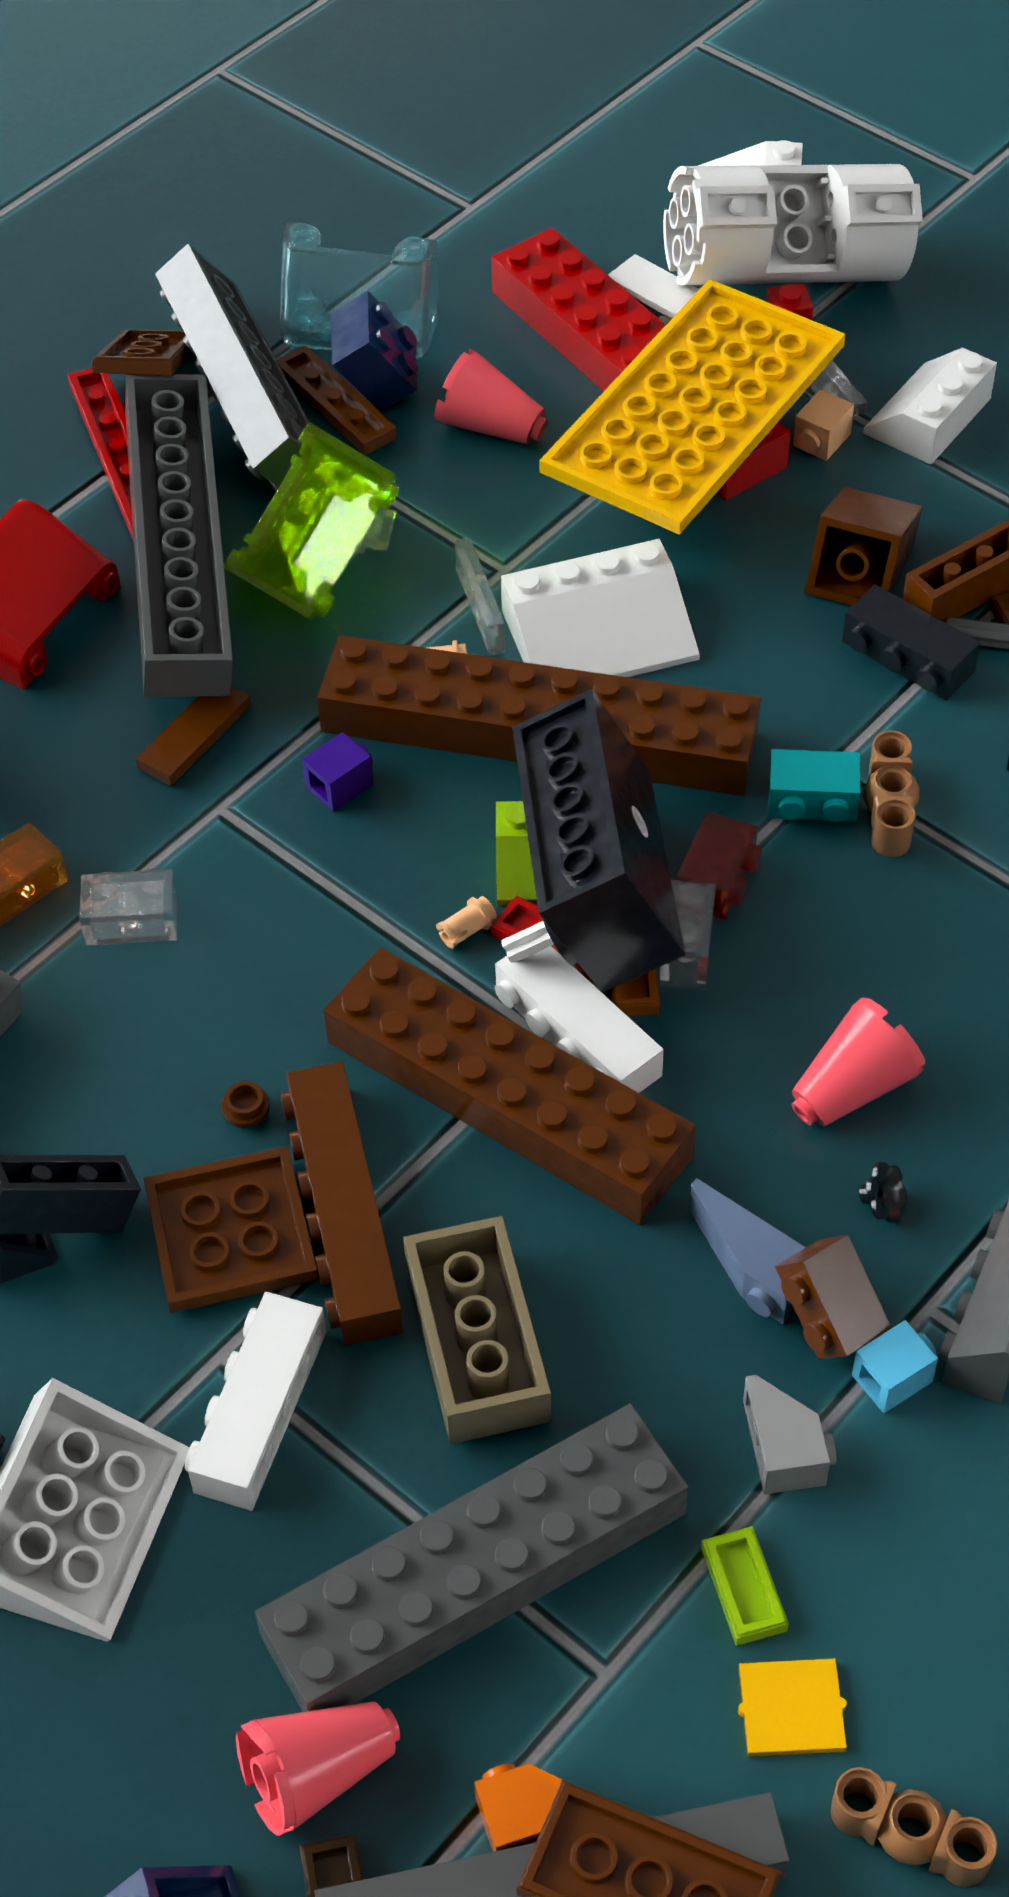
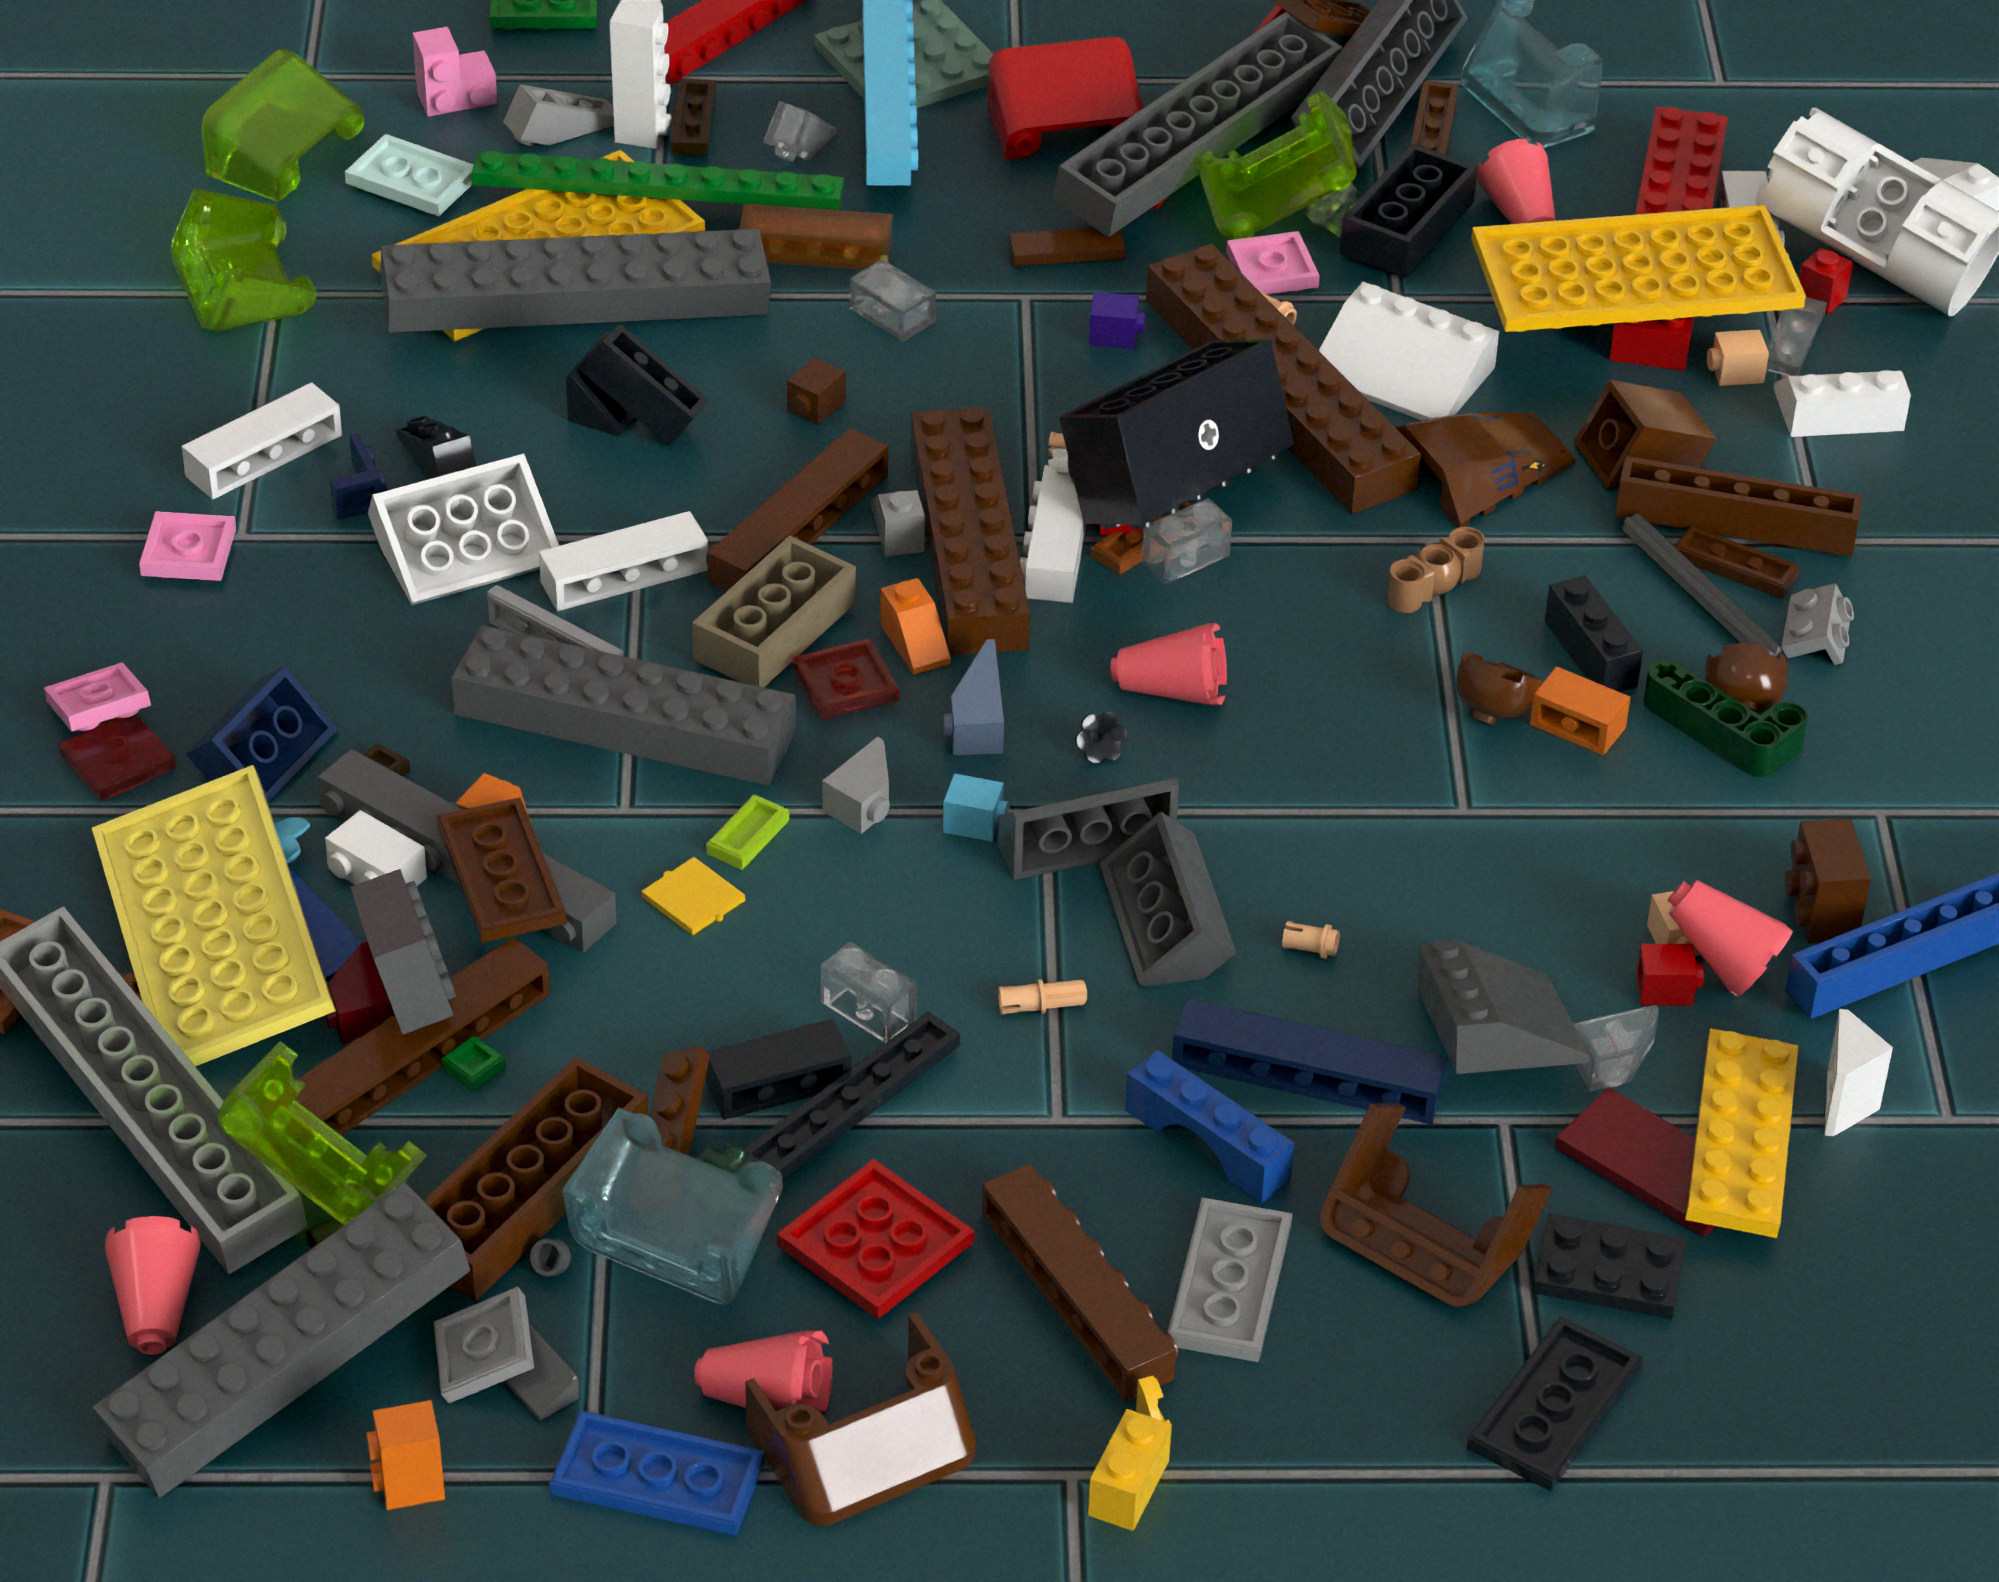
camera: 45 degrees right, 10 degrees down
reddish brown plate [144,1146,319,1313] -> none
reddish brown plate [221,1081,270,1128] -> none
coral cone [236,1701,400,1836] -> none
dark blue brick [331,290,418,412] -> none
clear tile [455,537,505,655] -> none
clear red brick [675,811,762,920] -> none
teal brick [768,749,860,822] -> none
brick [775,1235,892,1359] -> none
medium nougat piece [830,1767,997,1888] -> none
black brick [842,584,980,701] -> none
none -> light grey tile [487,585,623,656]
none -> reddish brown brick [787,357,846,425]
none -> clear red plate [793,638,900,720]
none -> light grey slope [871,490,925,557]
none -> orange slope [880,578,951,675]
none -> bright pink plate [1226,231,1320,294]
none -> black brick [1339,143,1478,278]
none -> reddish brown wedge [1396,412,1575,528]

